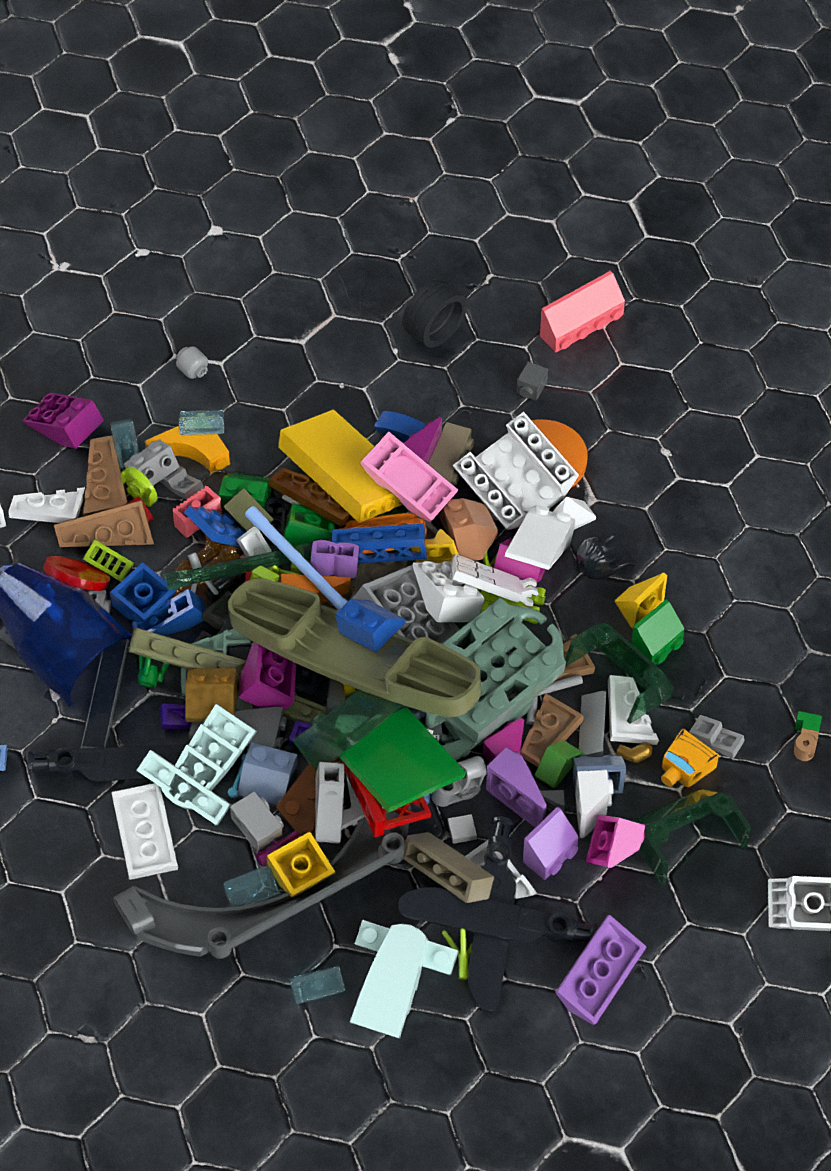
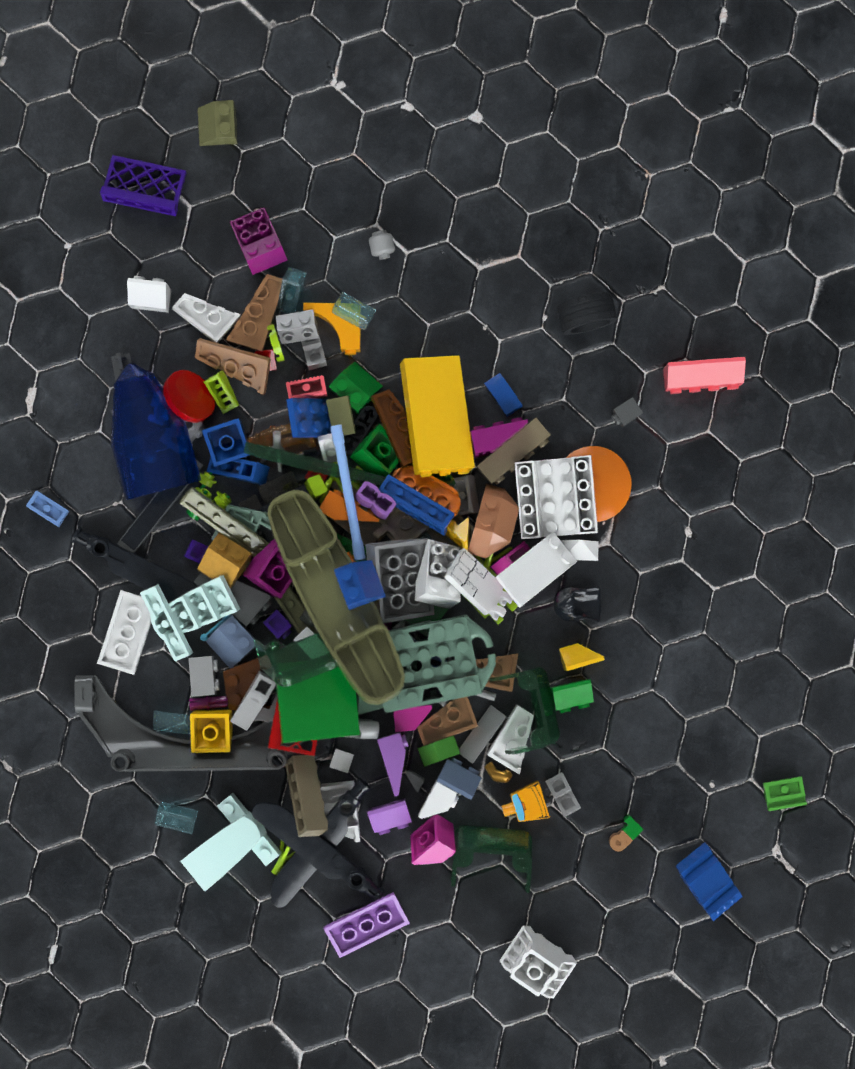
camera: 30 degrees right, 30 degrees up
bright pink slope [360,432,458,522] -> none

